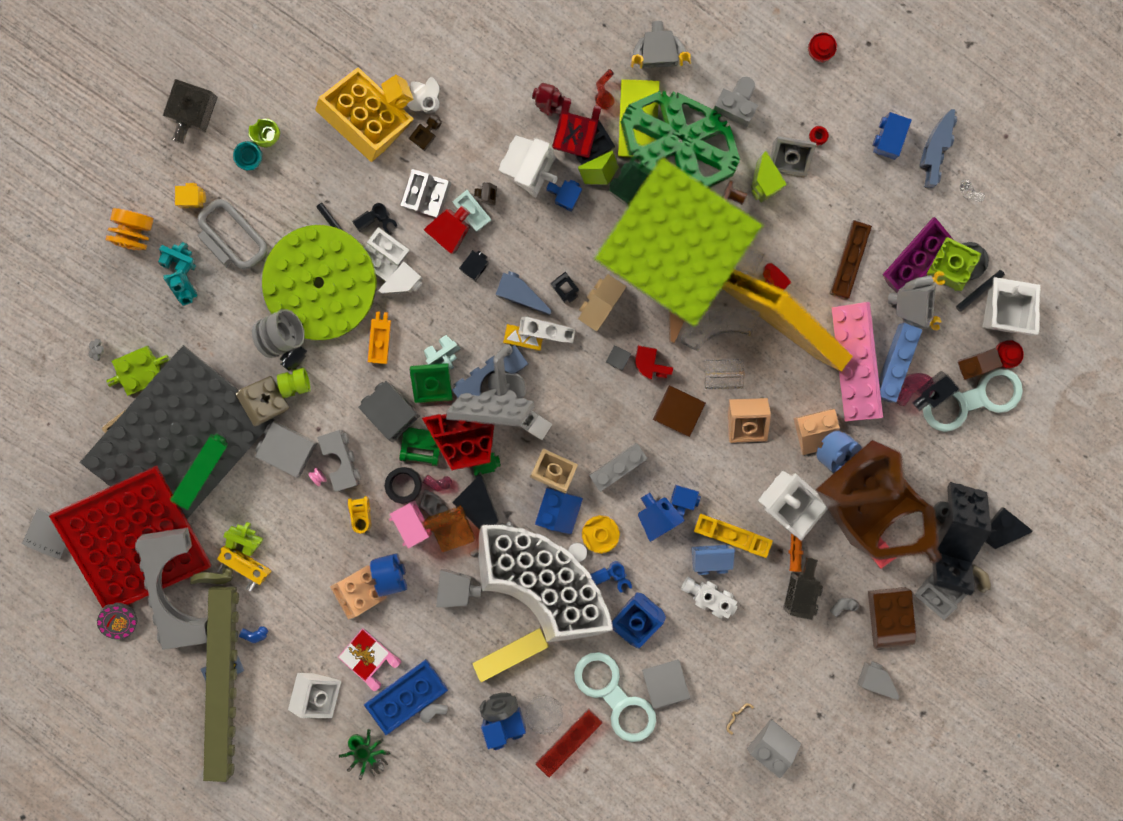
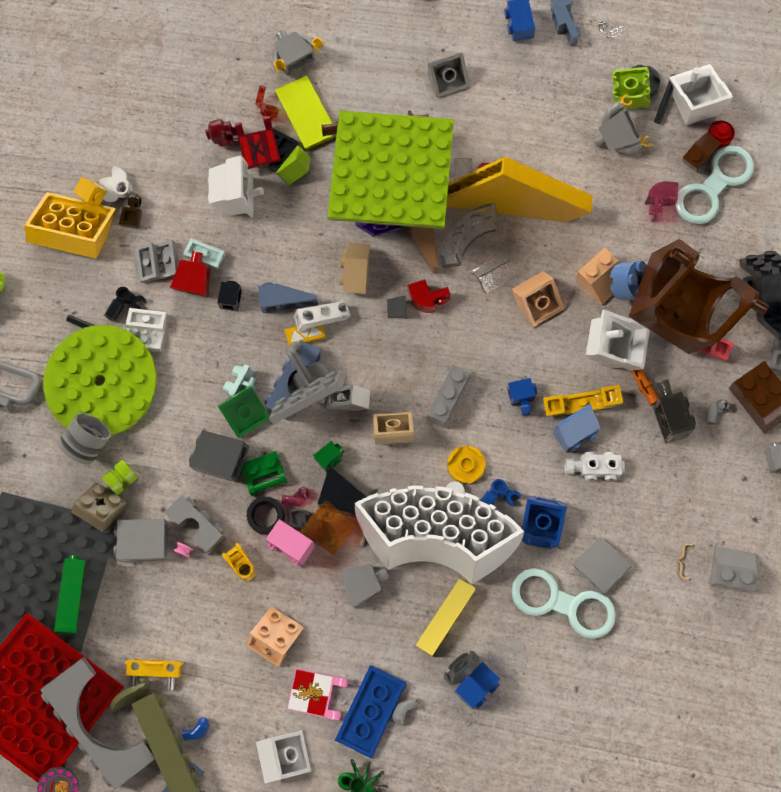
camera: 30 degrees left, 15 degrees down
lime hips [223,522,263,556] -> none
black brick [280,346,307,371] -> none
light orange hinge [367,311,391,364] -> none
blue brick [370,553,407,597] -> none
white slope [378,262,423,295] -> none
red wedge [422,414,495,471] -> none
dark brown tile [474,182,497,205] -> none
blue slope [535,487,583,535] -> none
clear red plate [535,708,603,778] -> none
blue brick [546,180,582,212] -> none
black window [550,271,579,303] -> none
clear green brick [609,160,650,207] -> none
green plate [620,91,740,188] -> none
blue torso [638,493,685,542] -> none
reddish brown slope [653,385,706,437] -> none
light grey brick [713,77,758,127] -> none
lime slope [751,151,787,203] -> none
red plate [809,126,829,146] -> none
reddish brown tile [829,220,872,299] -> none
bright pink plate [832,302,883,421] -> none
medium blue brick [879,323,923,403] -> none
magenta slope [882,217,954,294] -> none
black torso [912,371,960,412] -> none

